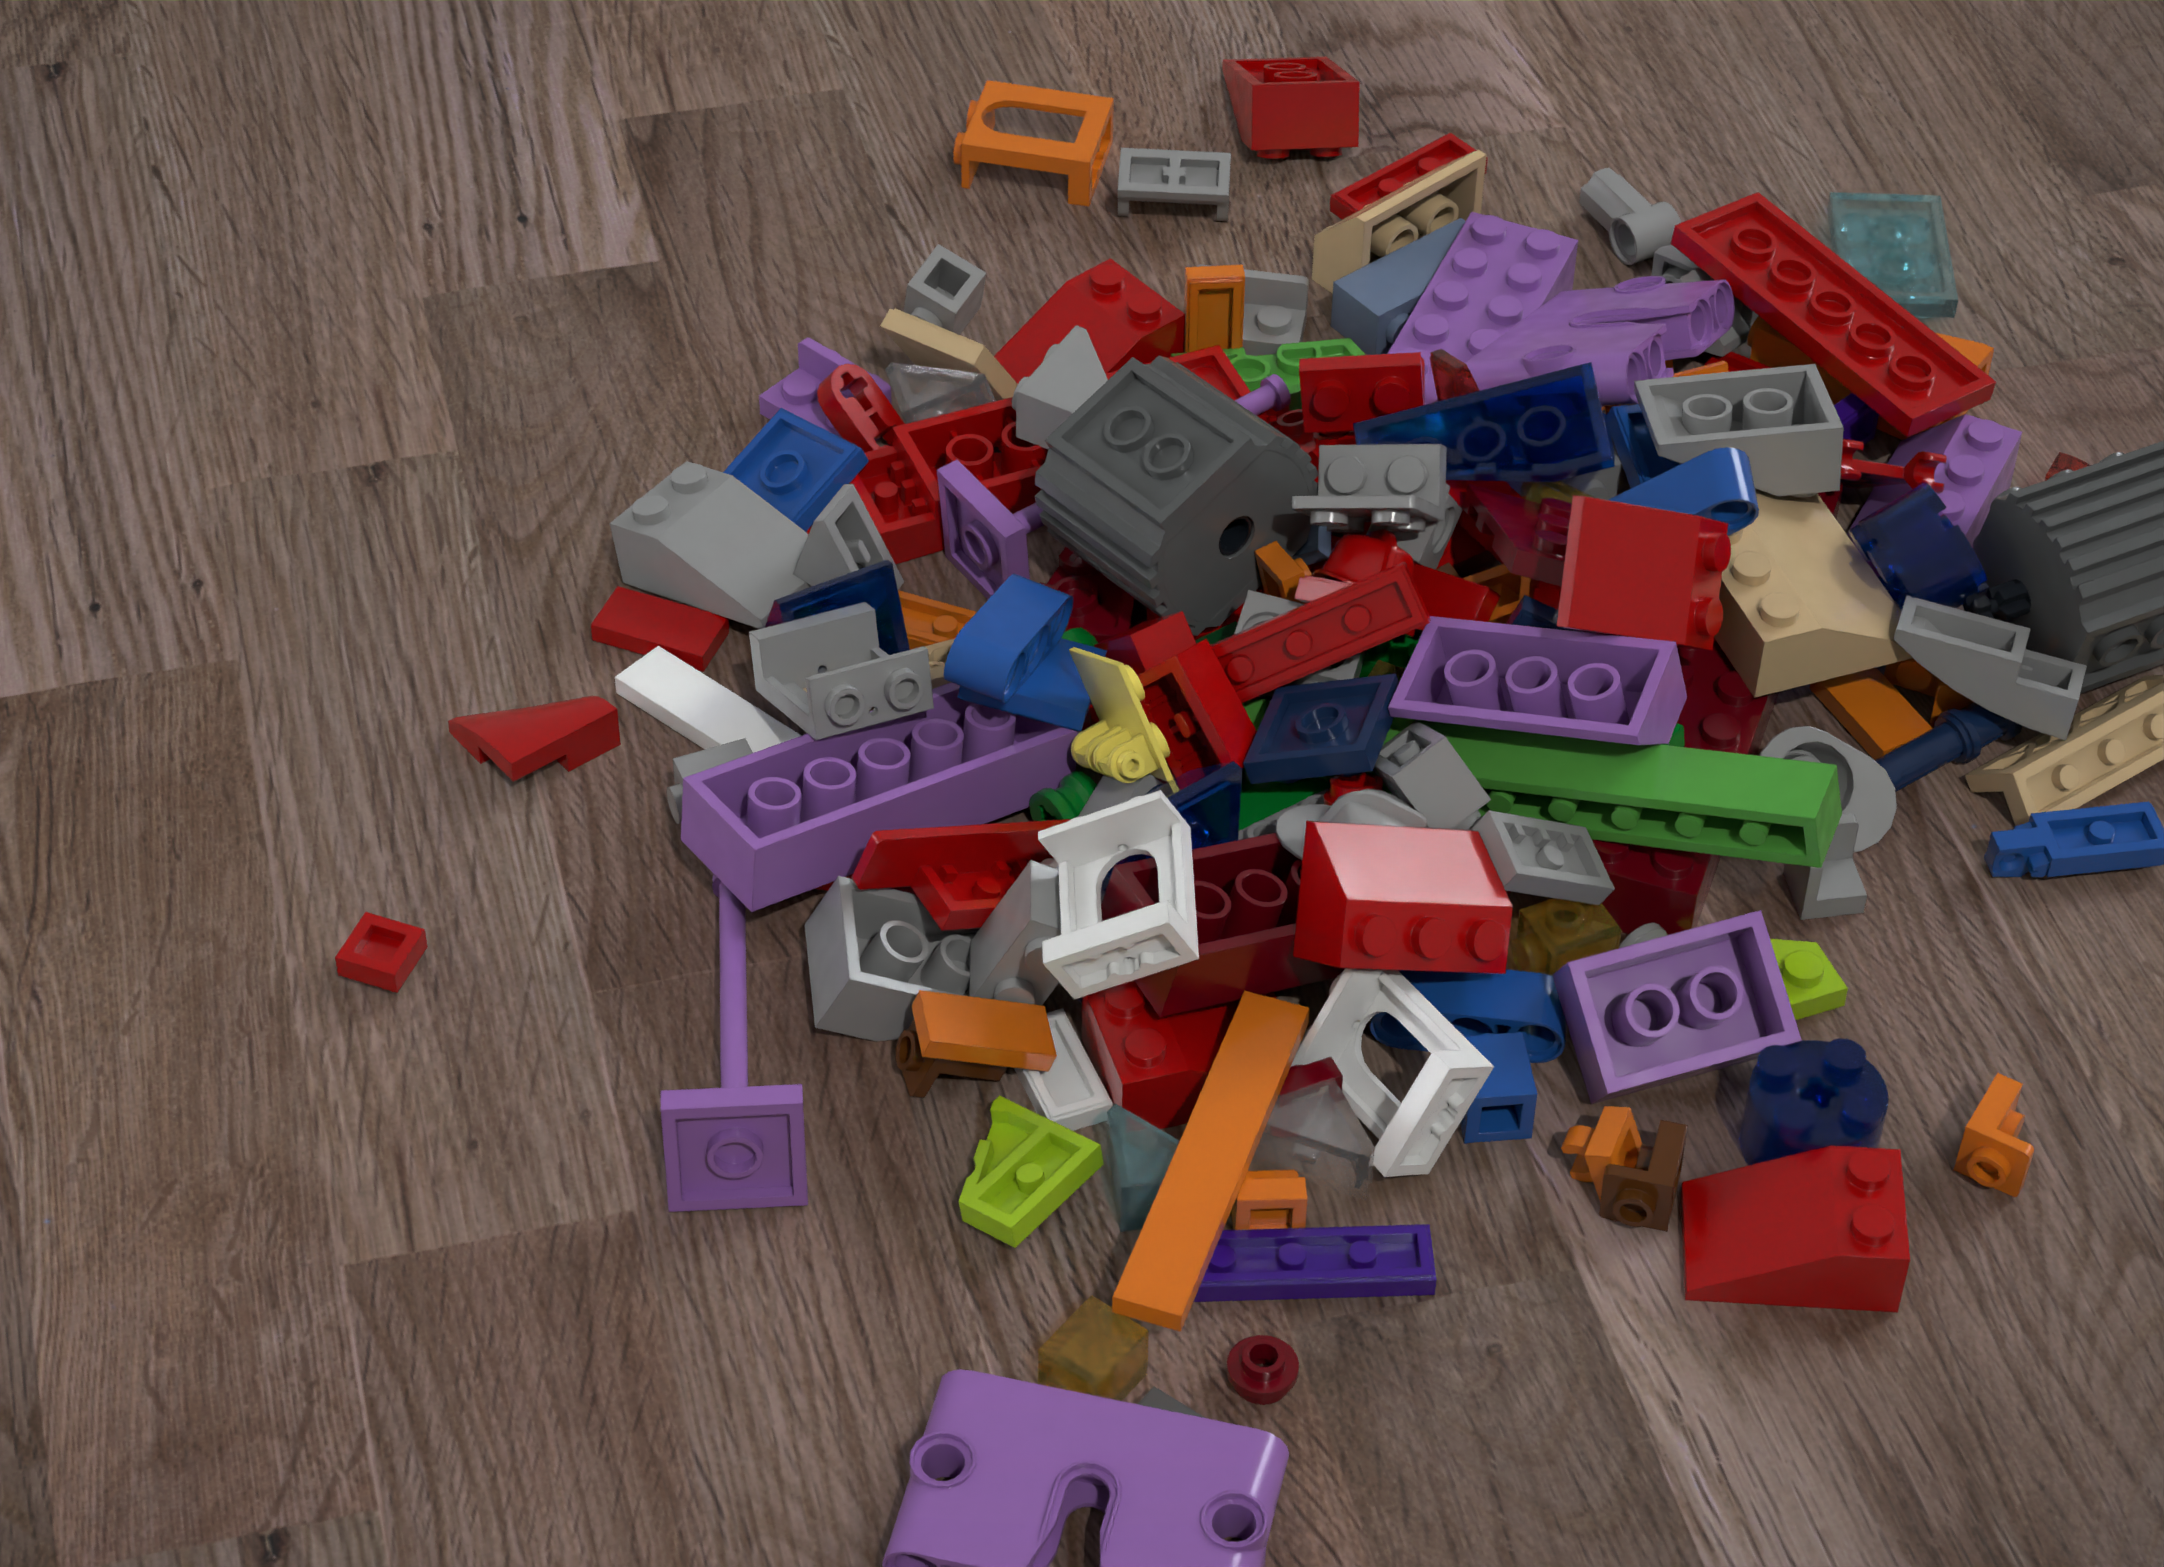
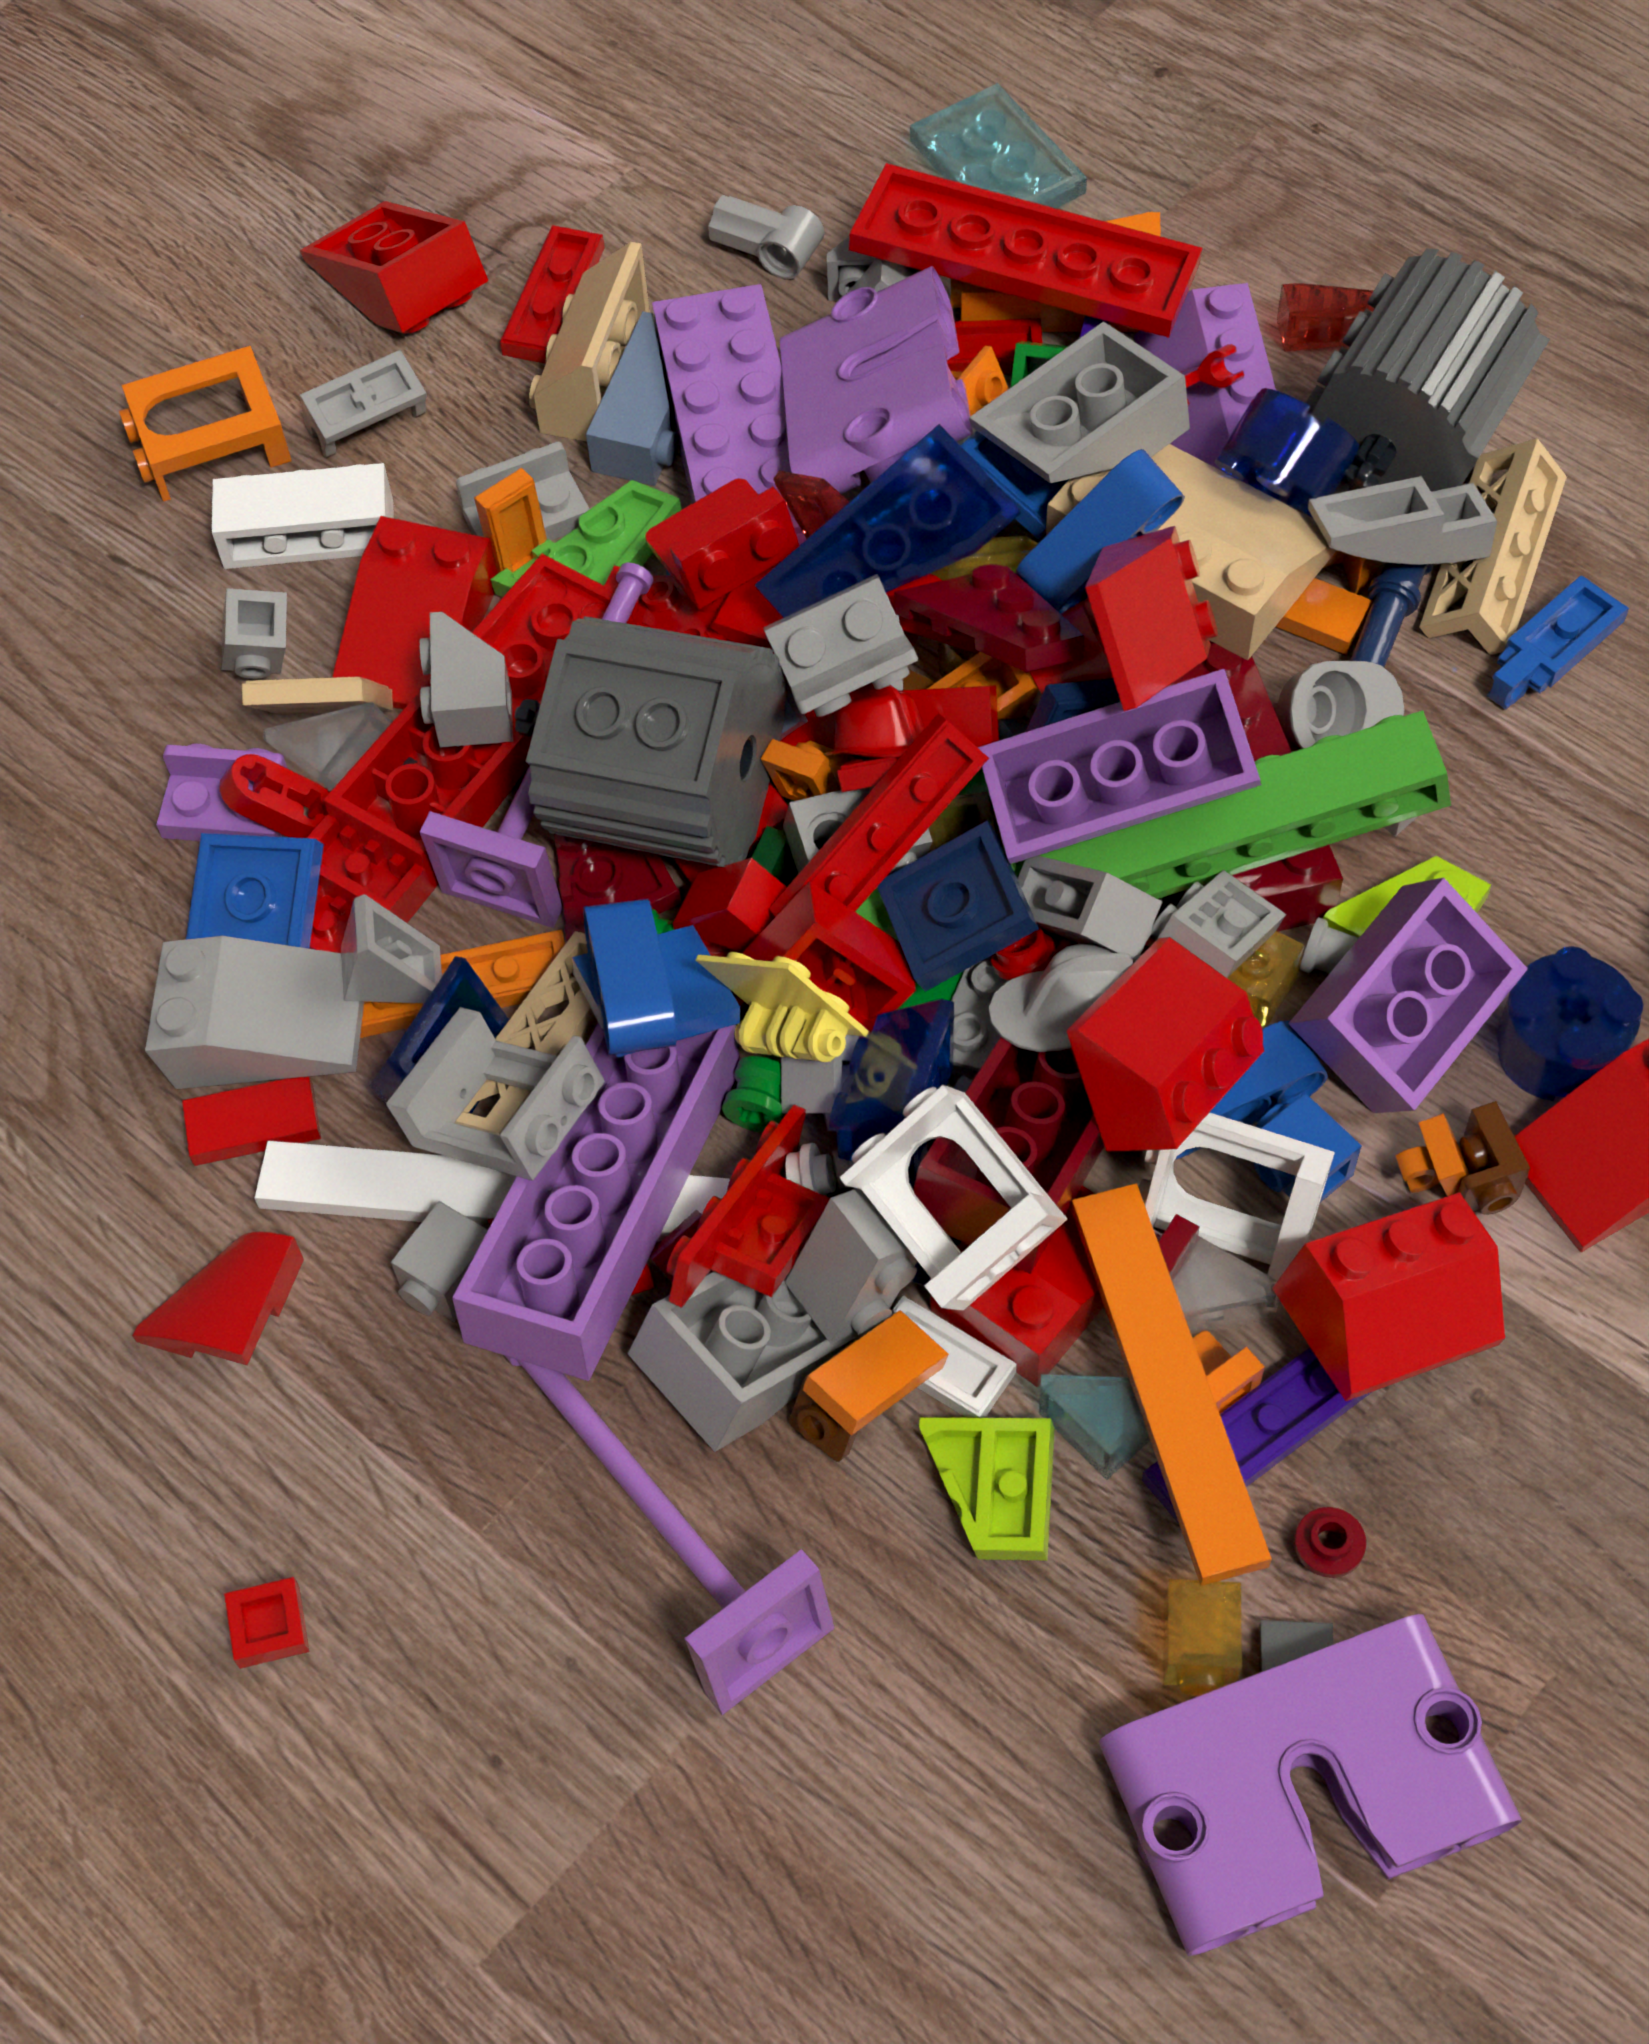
camera: 30 degrees left, 15 degrees up
none -> white brick [212,463,394,569]
none -> red slope [1272,1192,1505,1401]

